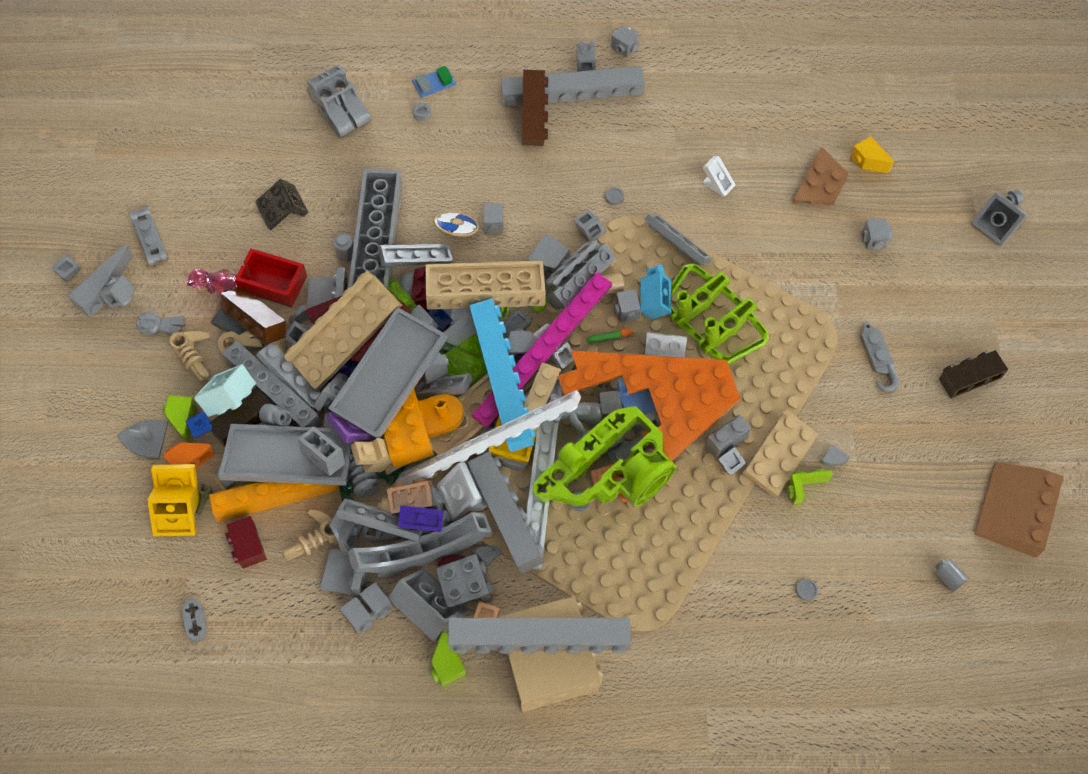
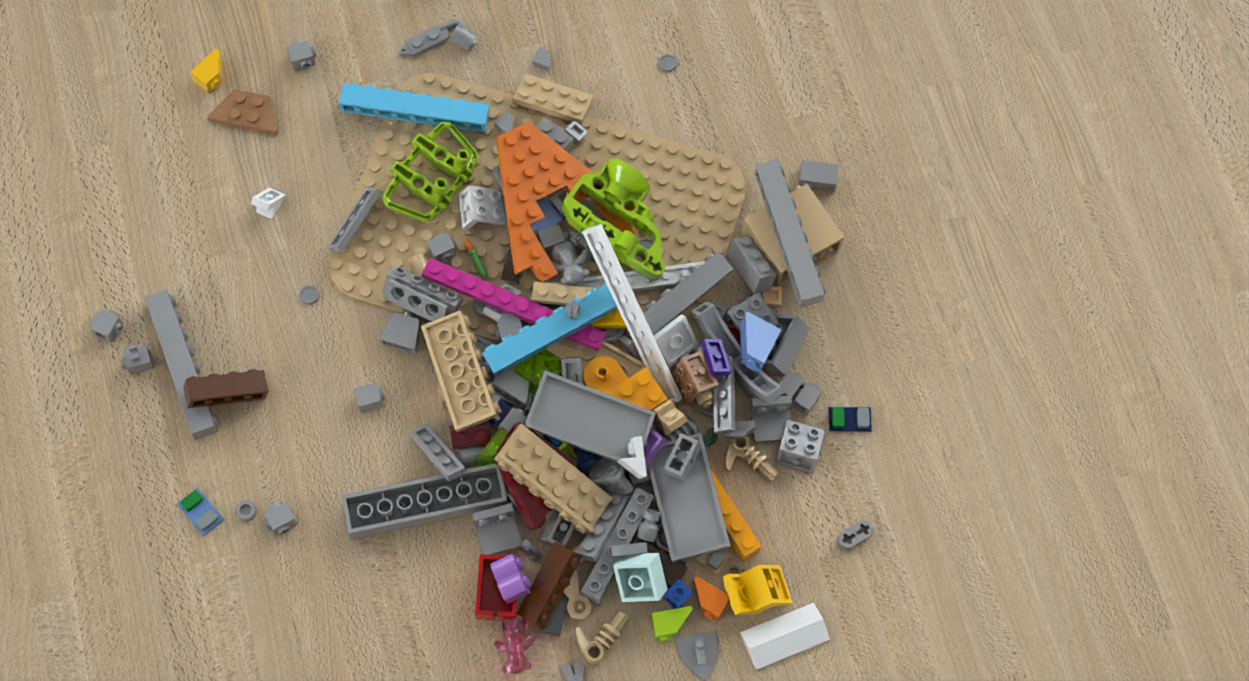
camera: 110 degrees left, 5 degrees up
dark red brick [225,516,267,569] -> none
clear smoke bracket [255,178,309,230] -> none
light grey connector [307,65,371,138] -> none
light grey brick [333,234,354,262] -> none
lime slope [430,631,466,687] -> none
shield [434,212,479,238] -> none
light grey brick [573,210,606,242] -> none
medium azure brick [640,265,671,320] -> none
lime bracket [787,469,833,505] -> none
none -> light grey brick [264,502,297,535]
none -> medium azure brick [339,83,490,133]
none -> light grey brick [449,25,477,51]
none -> medium lavender brick [490,554,531,603]
none -> light grey tile [495,111,513,133]
none -> light grey plate [566,300,580,319]
none -> light grey beam [611,542,648,556]
none -> white slope [617,436,647,479]
none -> light grey brick [727,235,776,294]
none -> slope [740,311,781,373]
none -> white slope [740,603,830,670]
none -> light grey bracket [775,420,825,474]
none -> light grey brick [798,160,839,192]
none -> piece [828,407,872,432]

